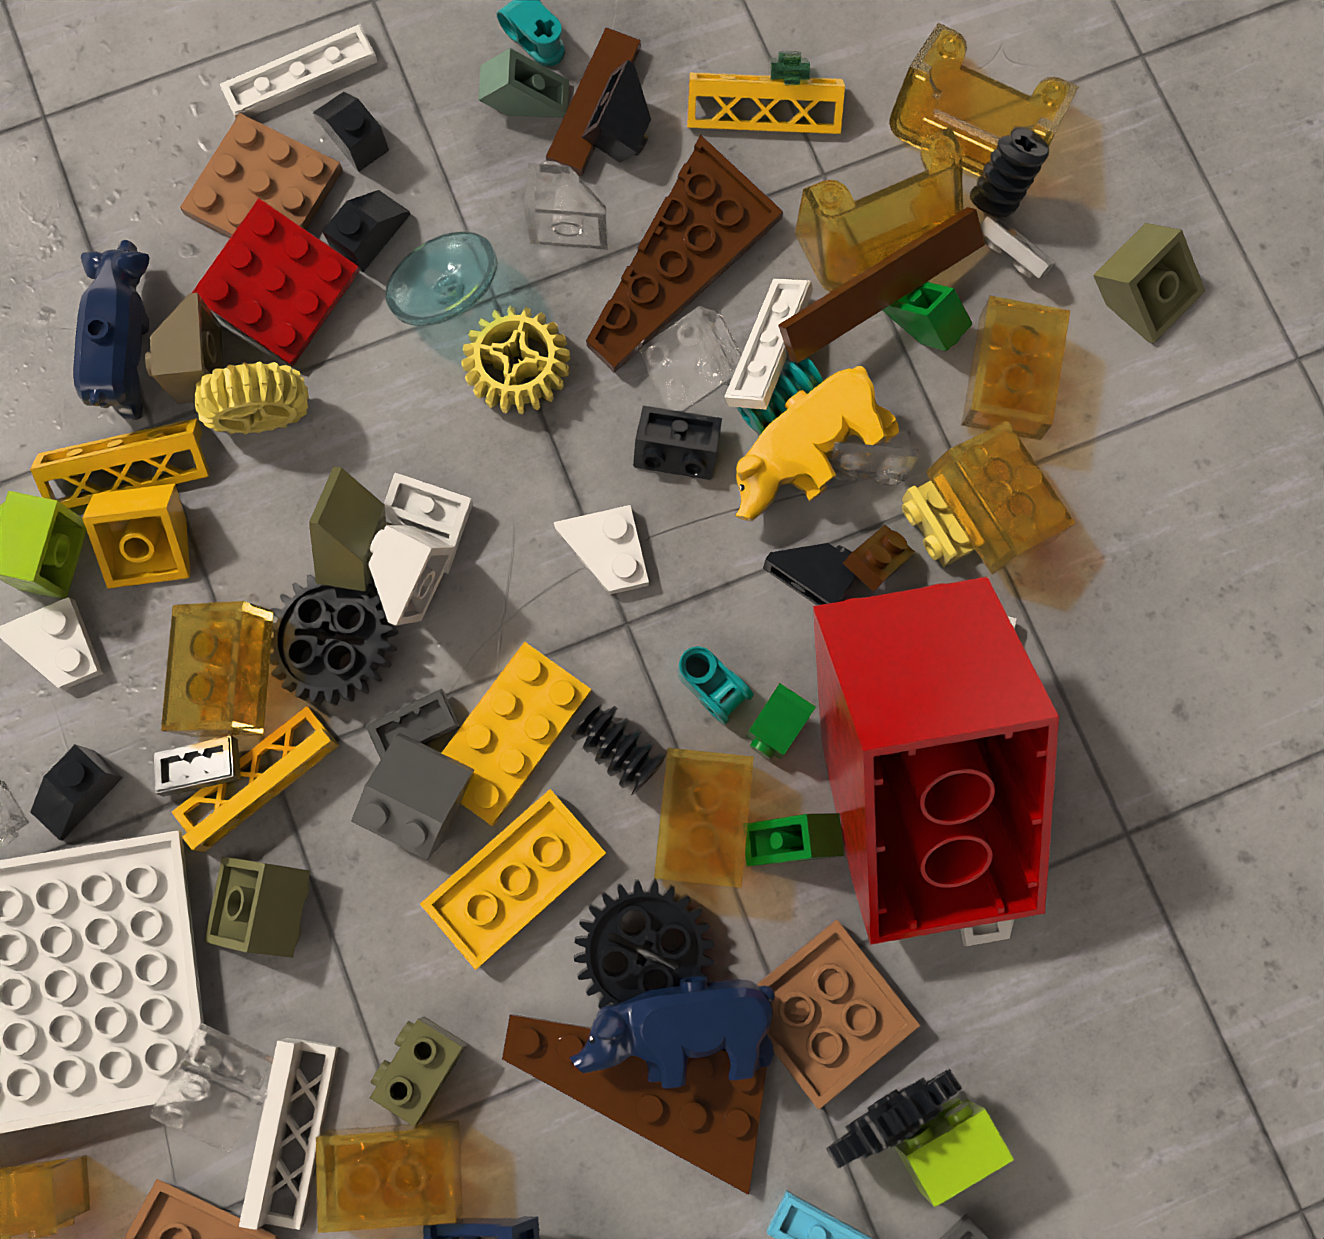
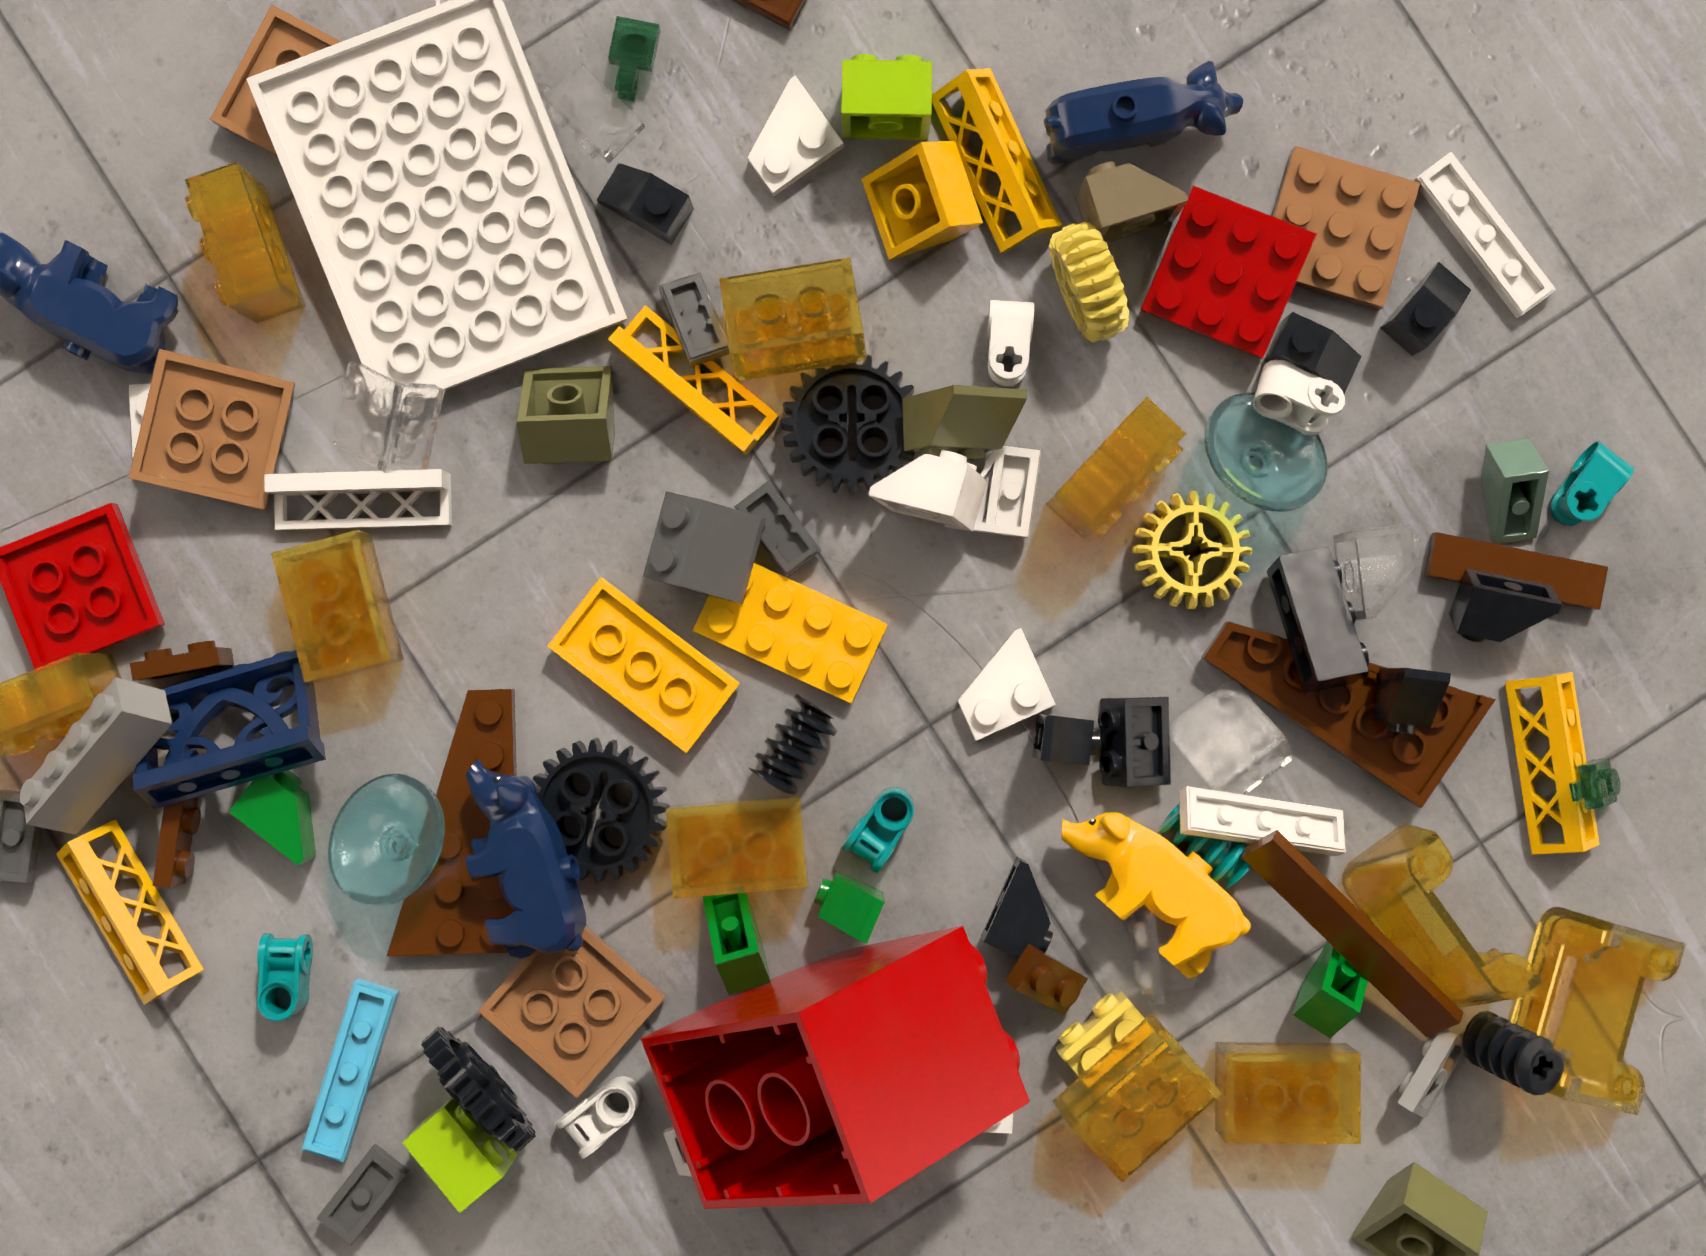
camera: 80 degrees right, 10 degrees up
olive brick [370,1016,468,1127] -> none
none -> clear light blue dish [328,774,445,906]
none -> white piece [555,1076,642,1159]
none -> white piece [987,300,1034,388]
none -> black slope [1032,713,1100,765]
none -> clear yellow brick [1045,397,1187,539]
none -> white piece [1253,360,1345,436]
none -> brick [1266,546,1369,694]
none -> black slope [1374,668,1451,734]

